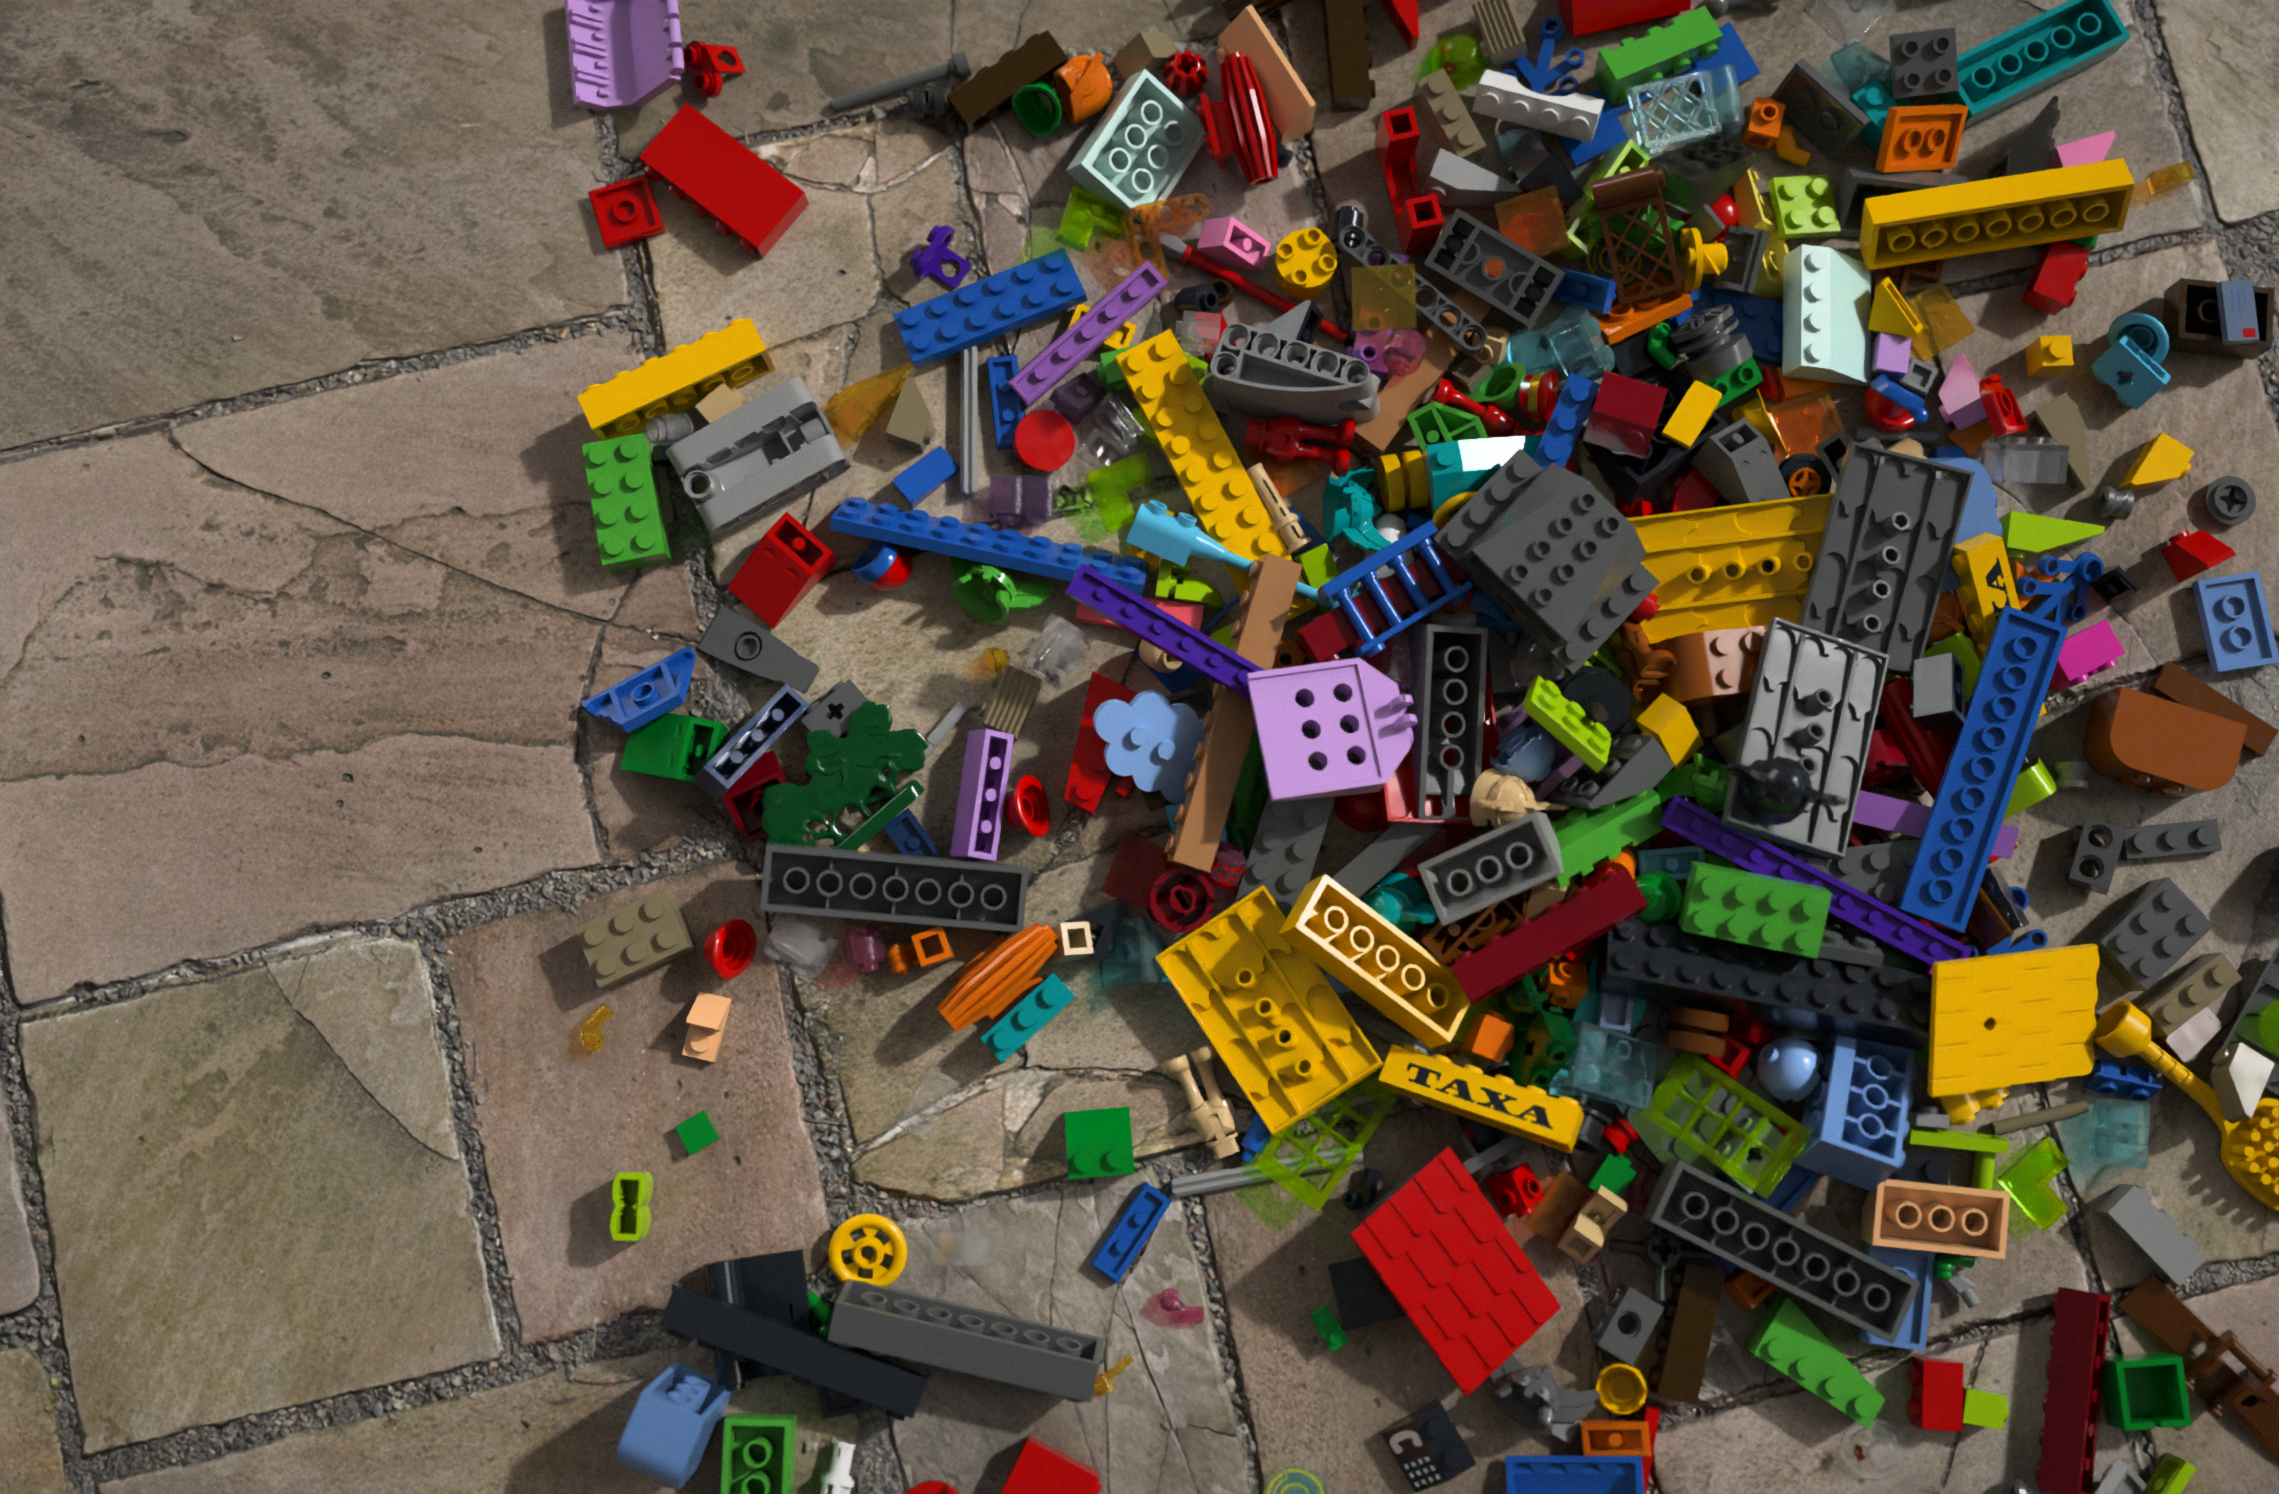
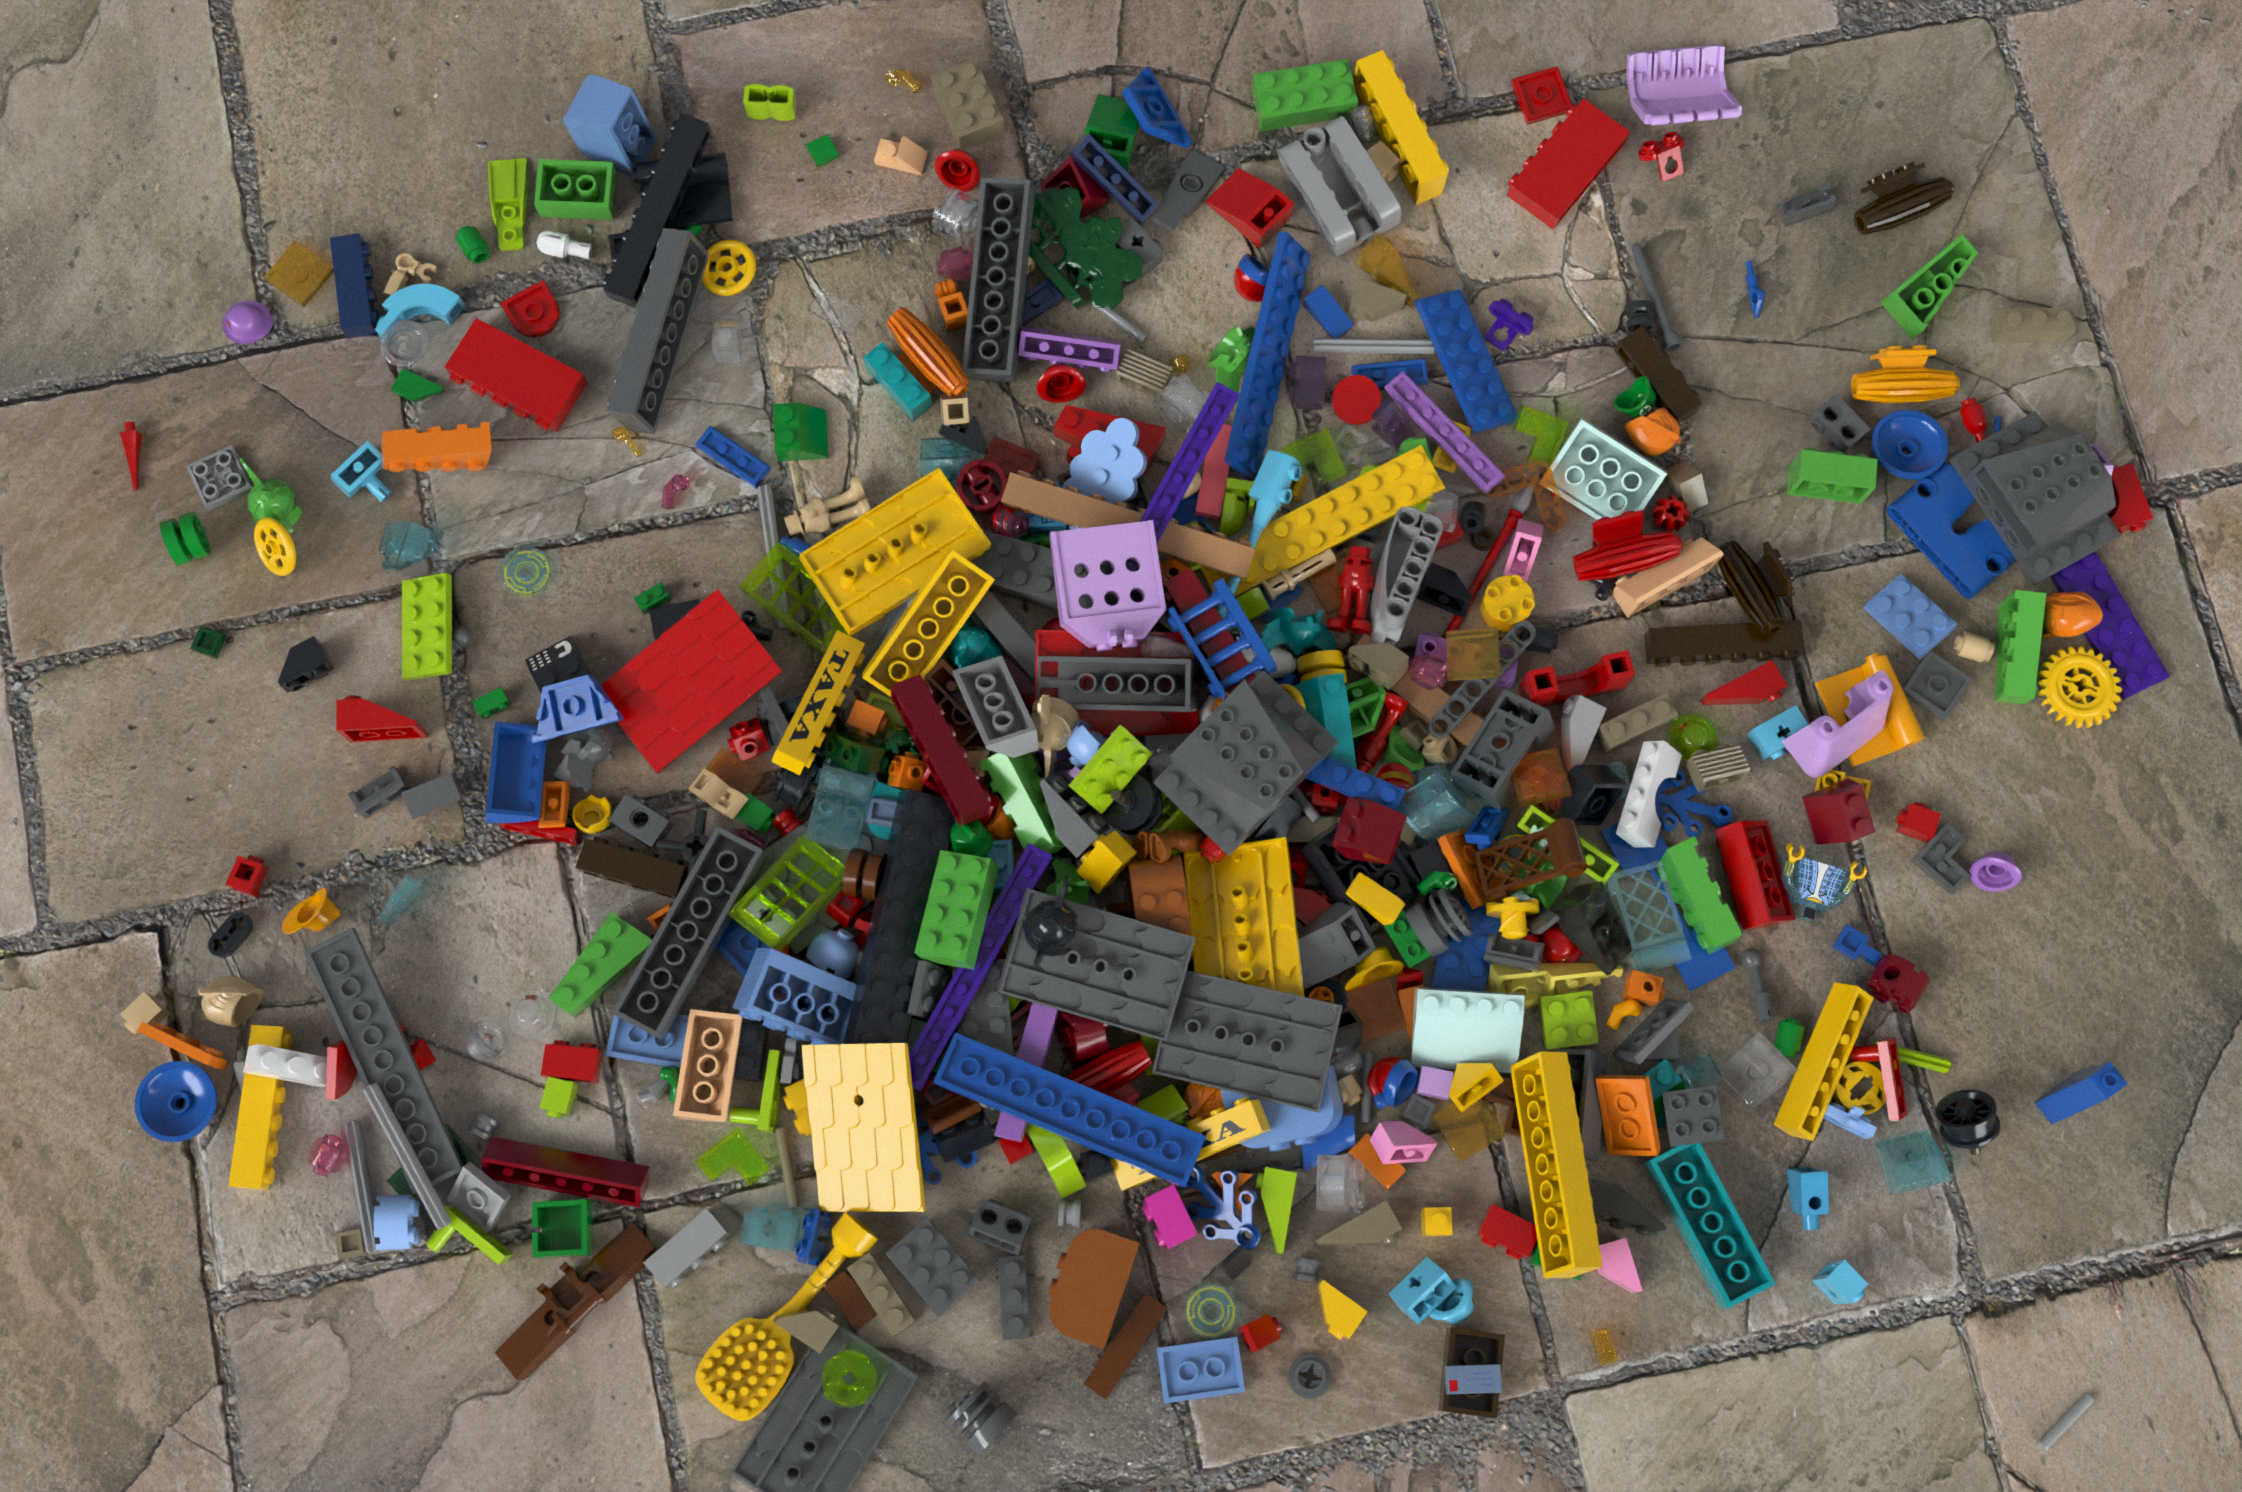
camera: 90 degrees right, 5 degrees down
brick [1910,652,1965,731] -> none
red tile [1979,374,2028,438] -> none
none -> wing [532,675,624,743]
none -> clear light blue tile [1184,1284,1238,1339]
none -> dark tan slope [1348,642,1409,690]

